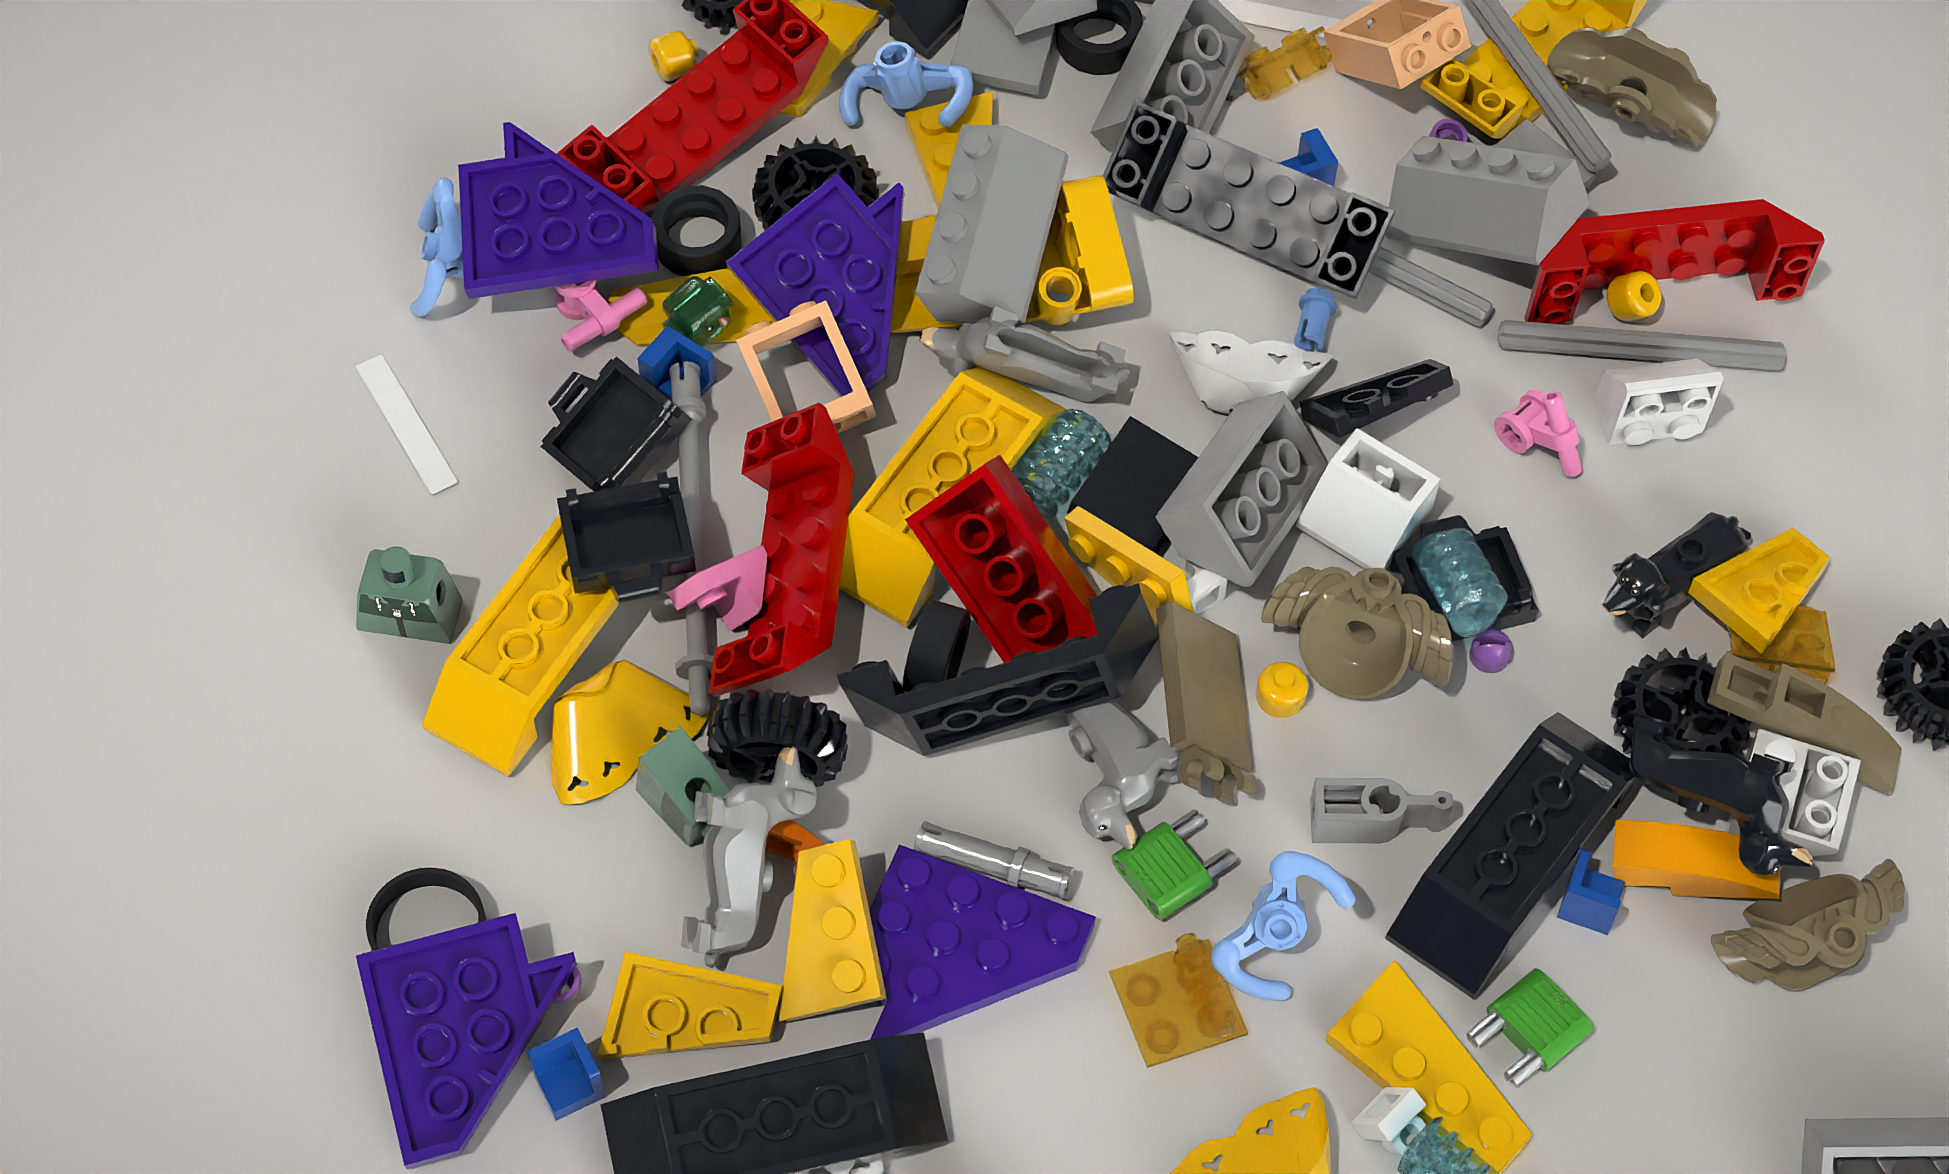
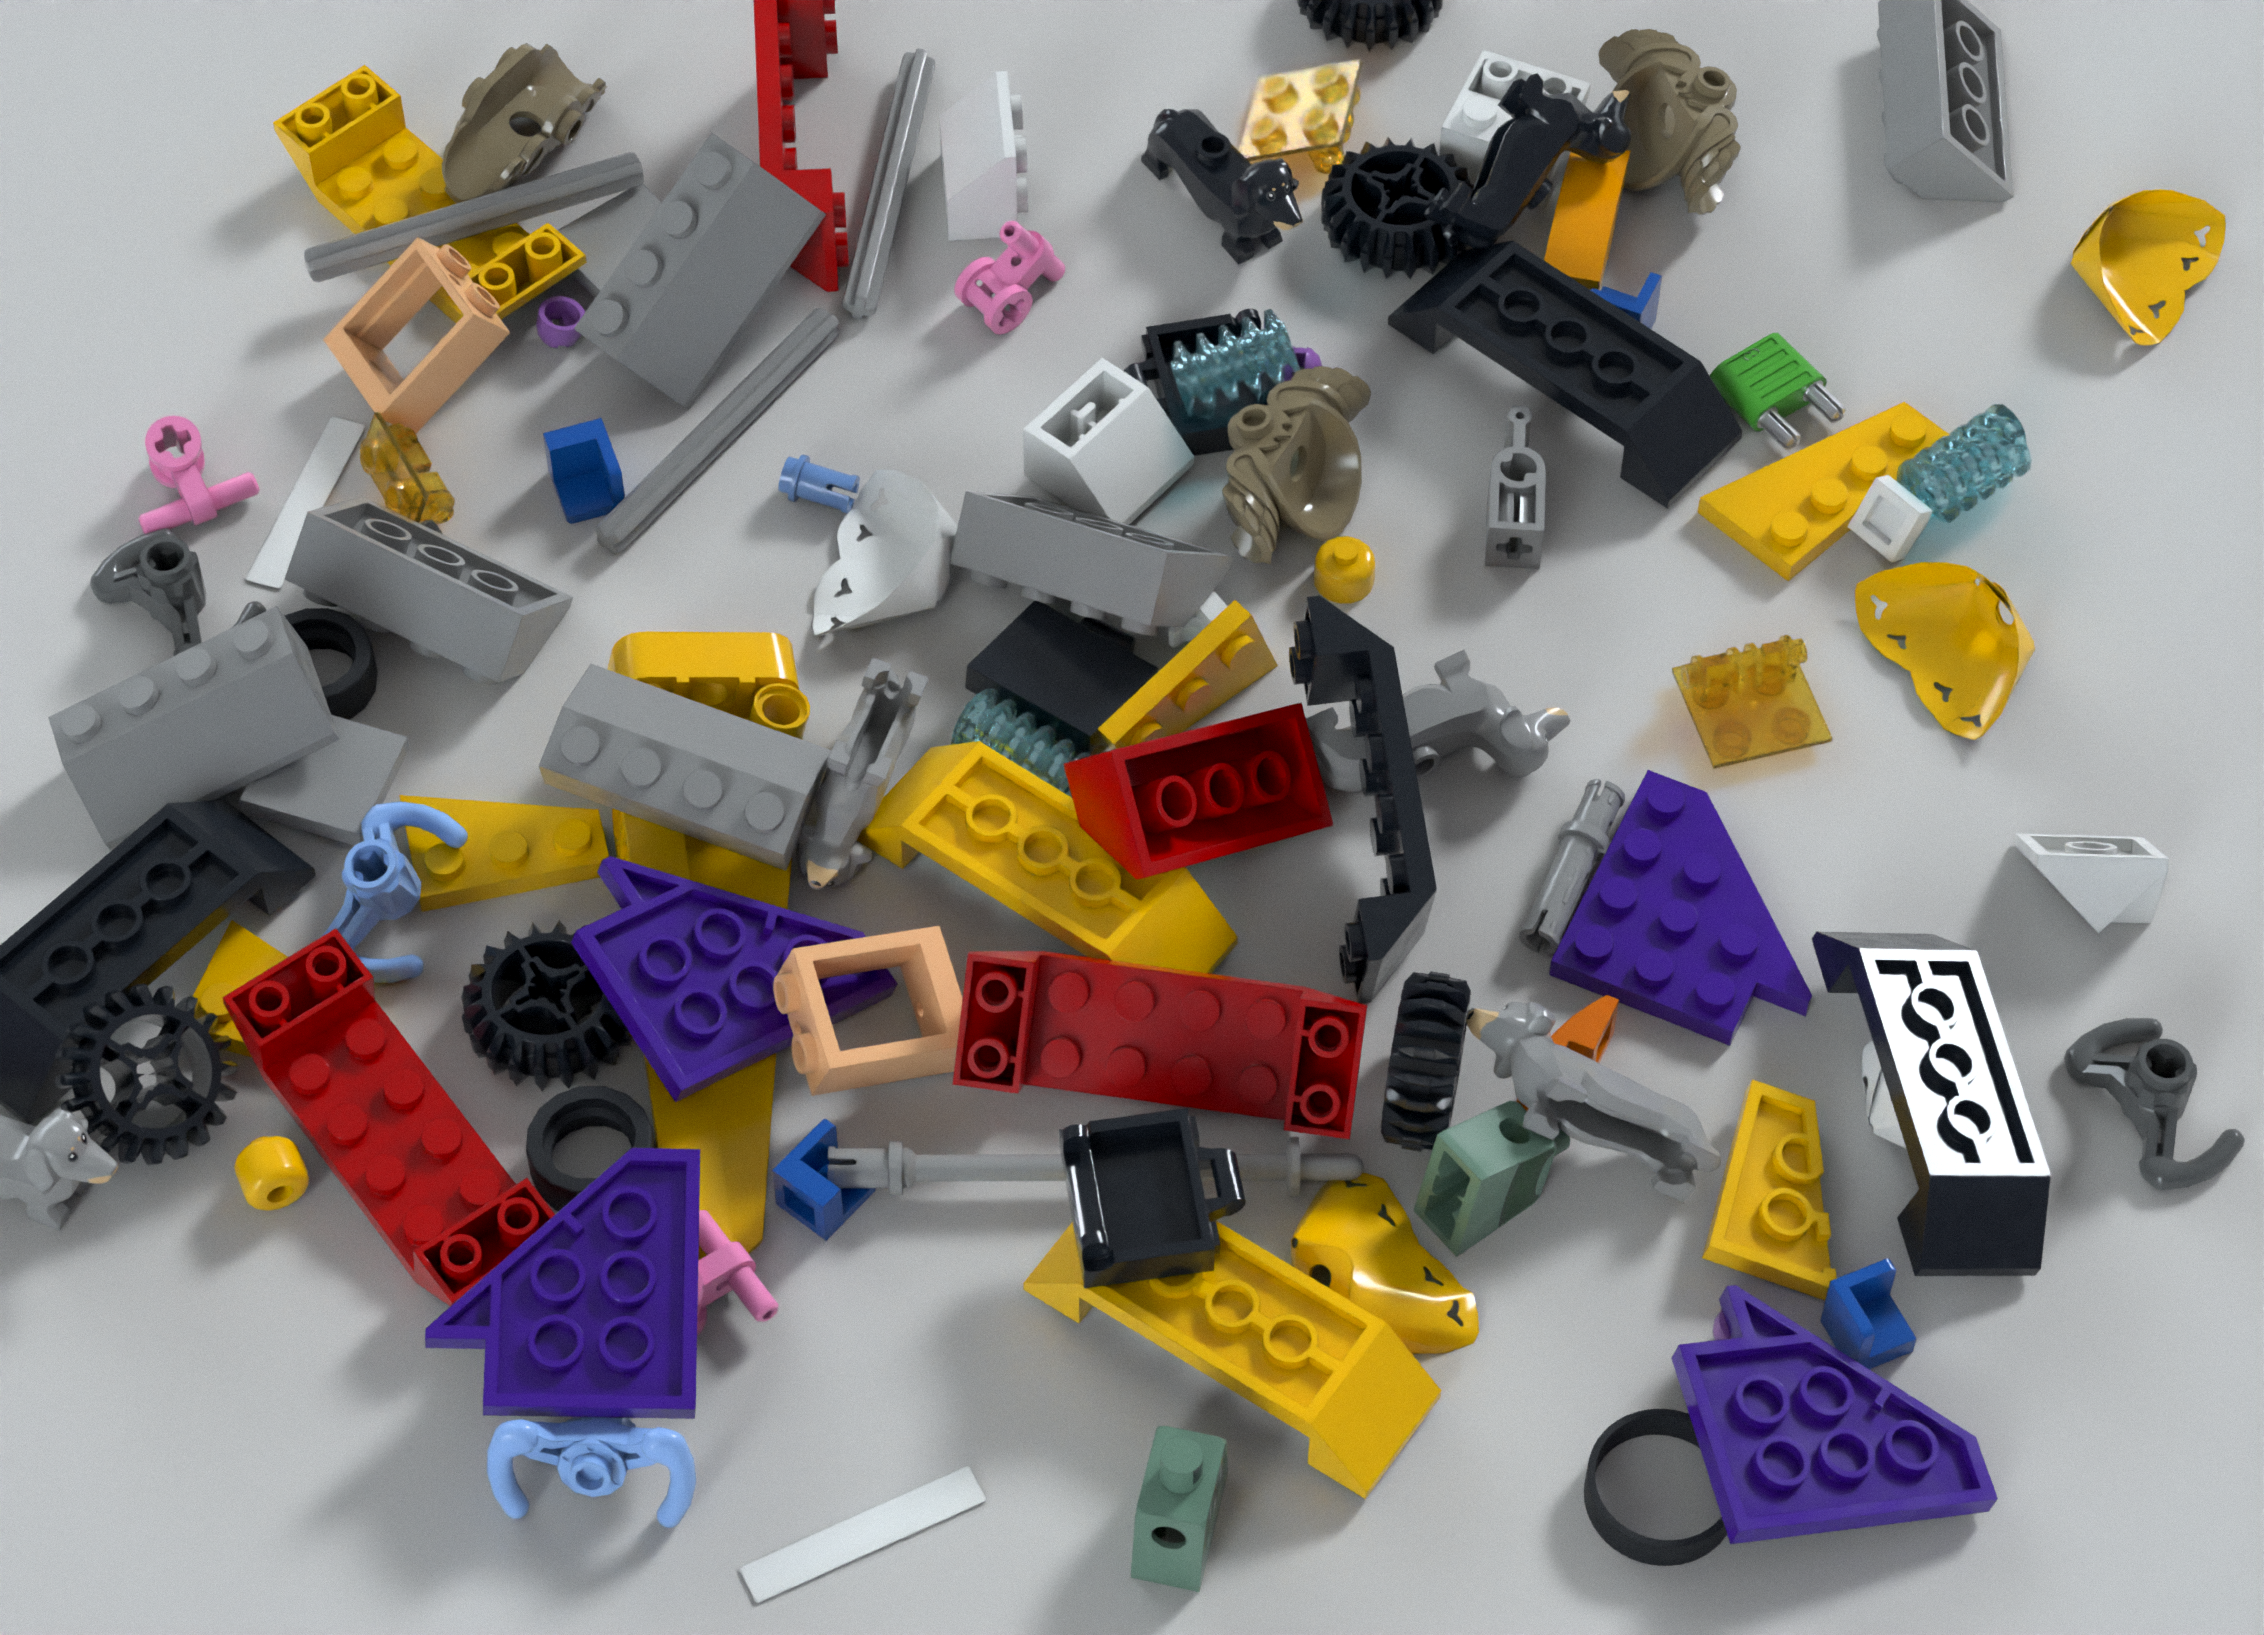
camera: 85 degrees left, 5 degrees down
black piece [540,356,692,491] -> none
clear green head [661,276,734,347] -> none
bright pink slope [668,545,767,630] -> none
yellow wing [779,839,886,1023] -> none
black tyre [903,599,971,692] -> none
slope [1103,100,1396,299] -> none
bright green piece [1112,809,1236,921] -> none
dark tan tile [1156,602,1257,805] -> none
light blue piece [1210,850,1356,1001] -> none
black wing [1299,359,1454,438] -> none
yellow piece [1607,271,1661,322] -> none
yellow wing [1688,527,1830,654] -> none
dark tan slope [1707,652,1902,794] -> none

